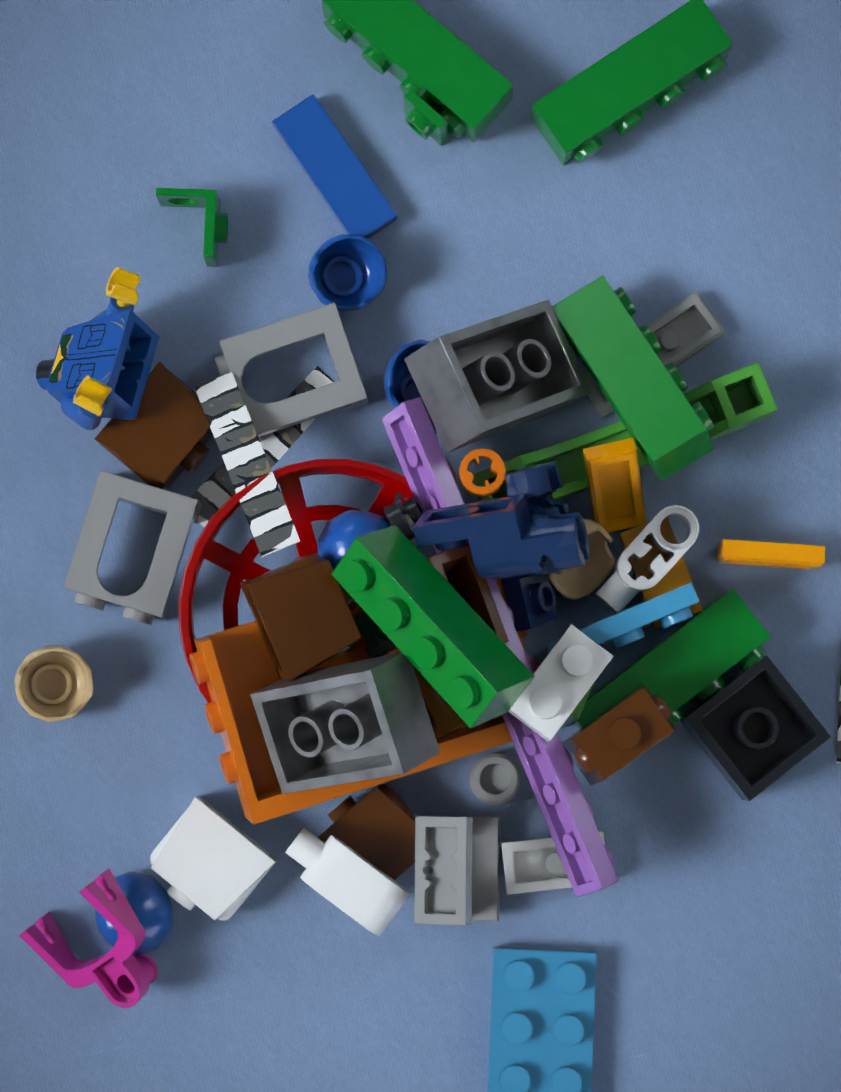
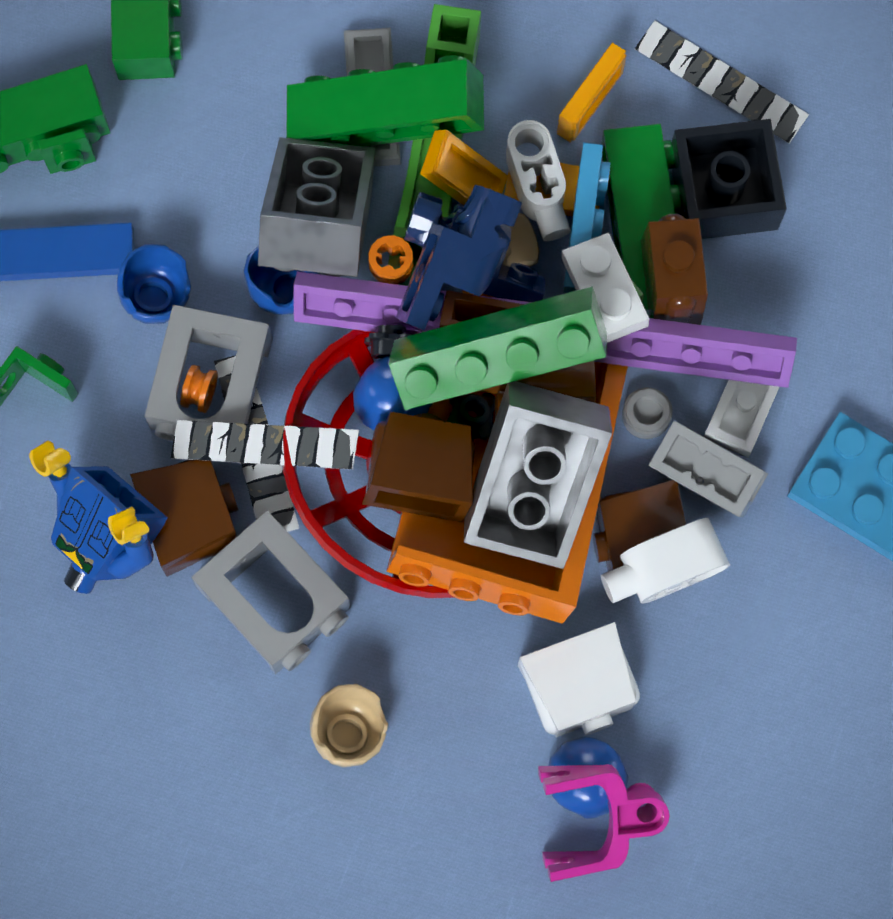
camera: 60 degrees left, 10 degrees down
none -> orange bush [180,364,218,413]

